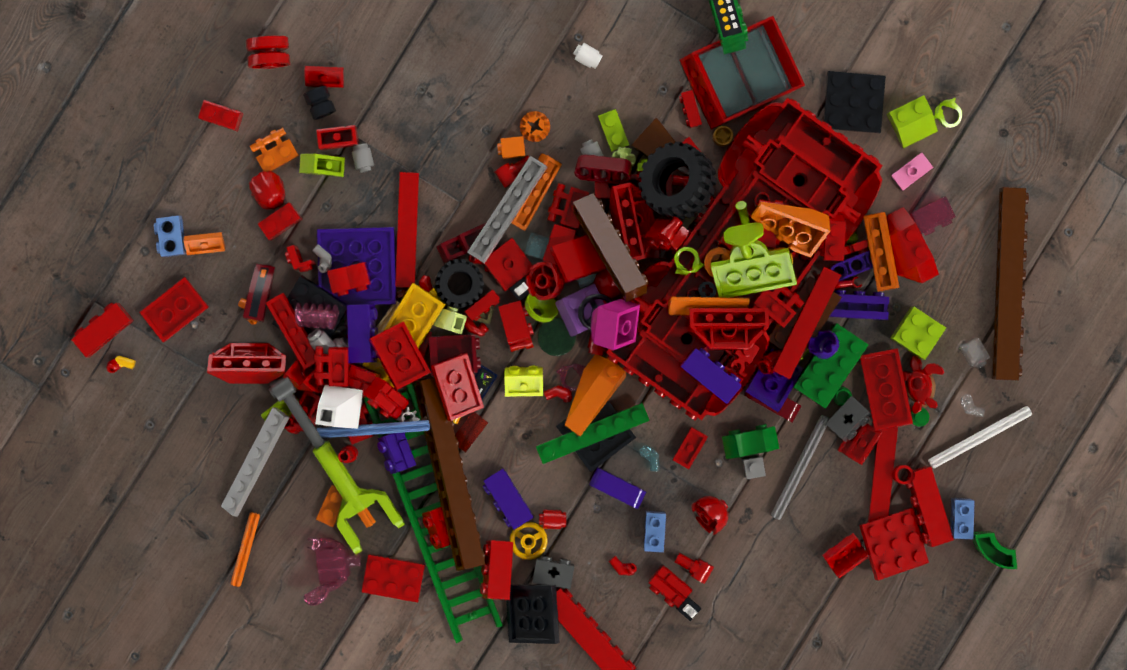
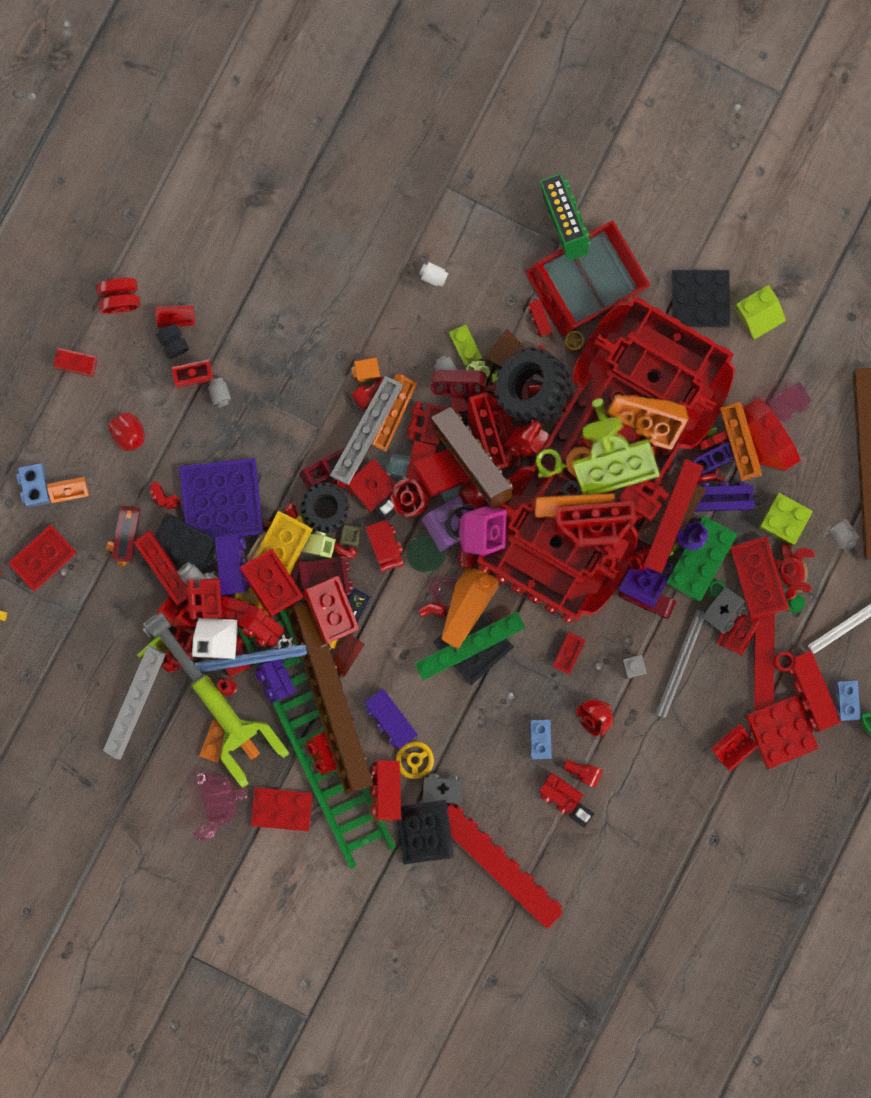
camera: 10 degrees left, 5 degrees down
red wedge [207,343,286,384] -> none
orange axle [231,512,260,587] -> none
orange plate [250,127,299,172] -> none
red brick [258,202,303,241] -> none
clear pink piece [295,303,339,329] -> none
lime slope [299,154,345,177] -> none
light grey arm [312,244,332,273] -> none
red brick [327,262,371,297] -> none
red tile [396,172,419,288] -> none
red piece [465,290,500,321] -> none
neon yellow bracket [504,365,543,397] -> none
orange gear [520,111,550,142] -> none
lime piece [525,294,559,322] -> none
red brick [539,510,566,529] -> none
dark purple beam [589,467,647,509] -> none
red arm [608,556,637,576] -> none
clear light blue arm [639,446,660,471] -> none
dark purple brick [680,348,742,404] -> none
green brick [722,424,780,459] -> none
red plate [823,221,846,261] -> none
bright pink plate [891,152,933,191] -> none
lime piece [934,98,962,128] -> none
clear arm [960,394,985,418] -> none

